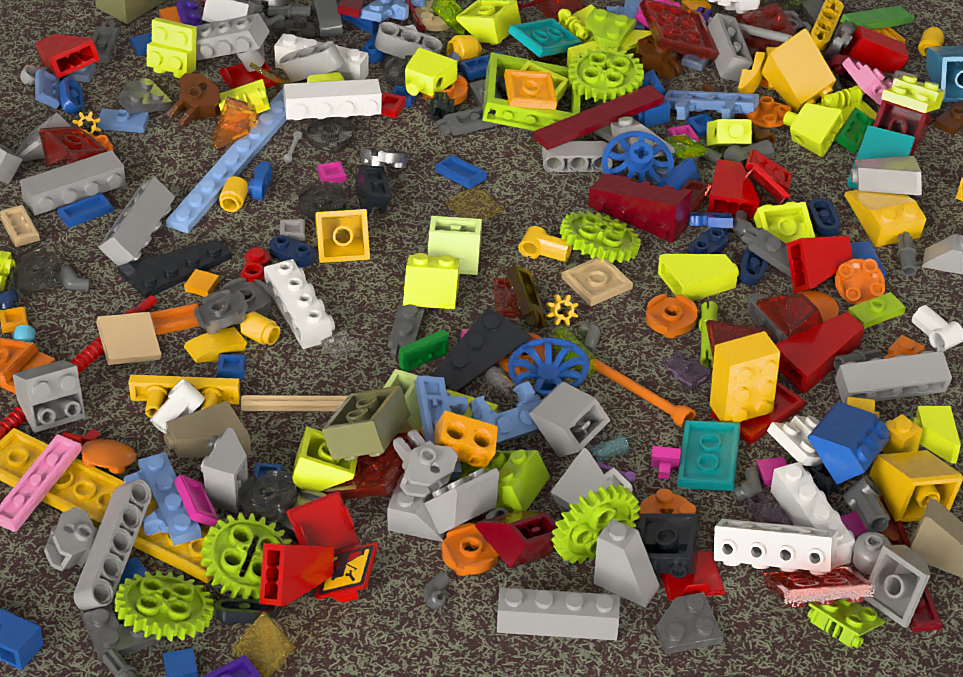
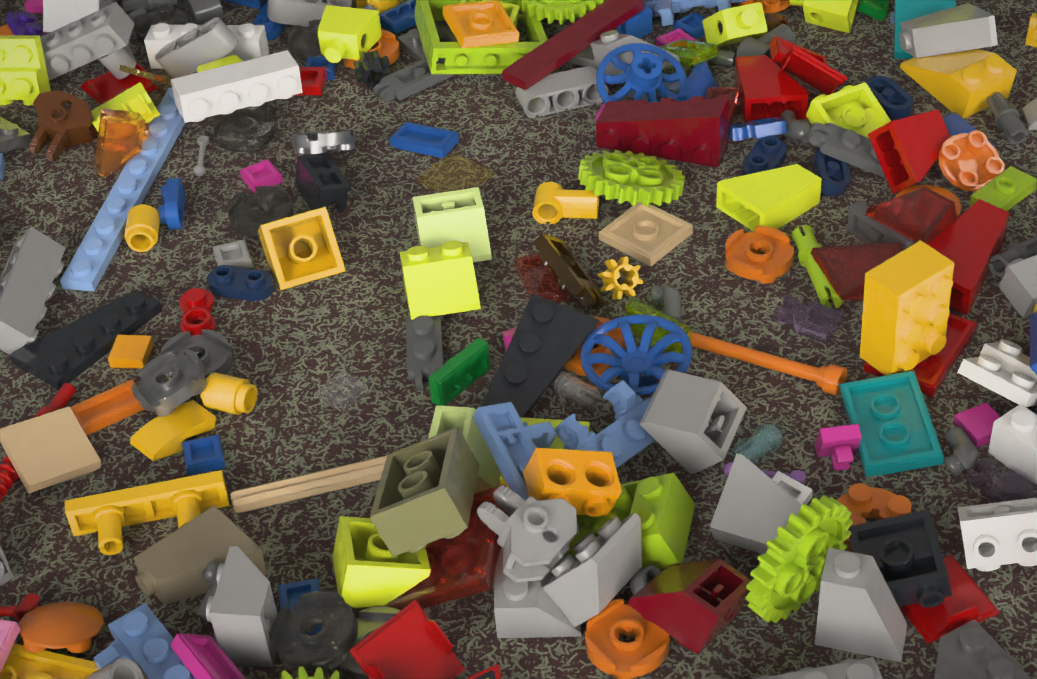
camera: 10 degrees left, 0 degrees up
white piece [150,378,205,434] -> none
white brick [264,259,335,349] -> none

